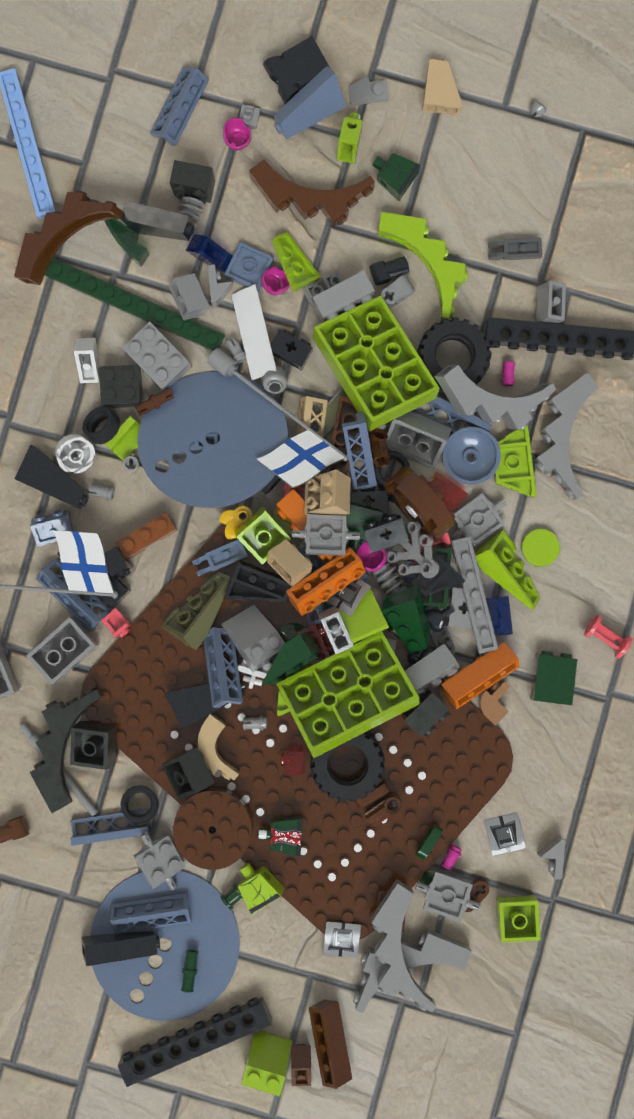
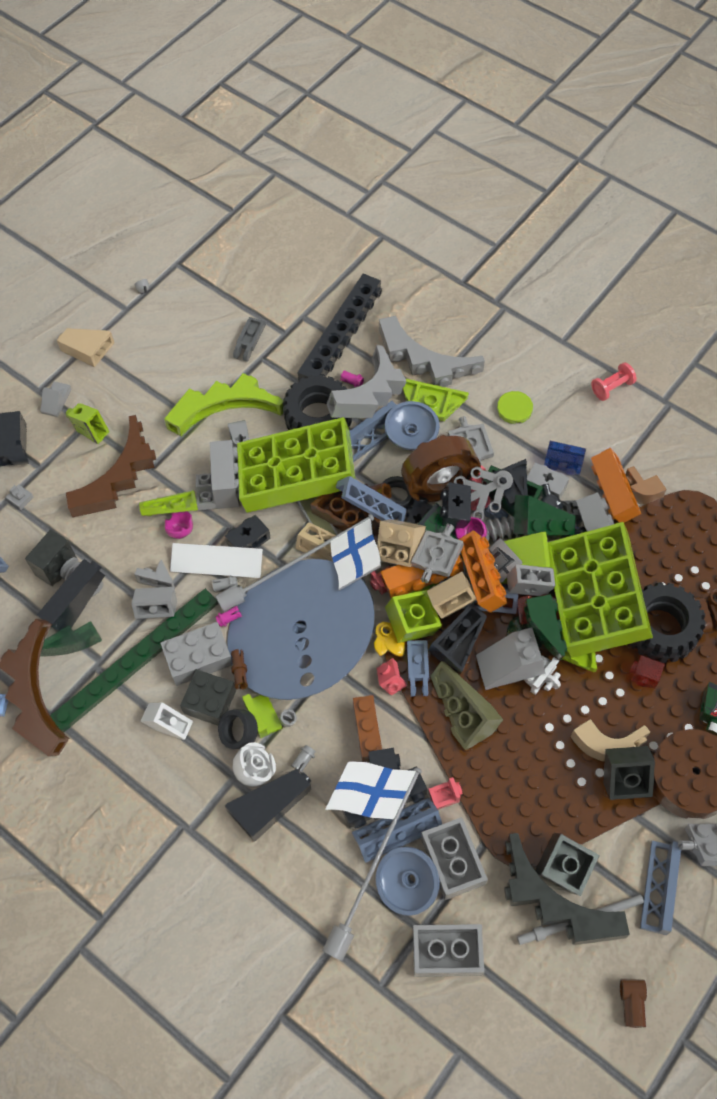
camera: 65 degrees left, 25 degrees down
sand blue bracket [30,509,74,547] -> none
black tyre [120,785,159,824] -> none
black slope [164,678,247,728] -> none
clear blue slope [186,234,233,273] -> none
sand blue fence [204,627,243,708] -> none
dark pink hair [223,118,251,150] -> none
sand blue tile [224,241,274,293] -> none
light grey pin [243,715,268,731] -> none
light grey head [262,366,287,394] -> none
sand blue slope [274,66,346,139] -> none
black piece [369,256,410,286] -> none
dark green torso [372,153,421,201] -> none
light grey slope [385,411,452,469] -> none
pearl dark grey brick [402,690,449,737] -> none
light grey tile [451,536,498,654] -> none
lime wedge [475,529,540,610] -> none
dark green panel [530,651,578,705] -> none
light grey brick [536,280,566,324] -> none
none -> dark pink pin [215,605,242,627]
none -> coral bracket [376,658,407,695]
none -> sand blue dish [376,847,440,916]

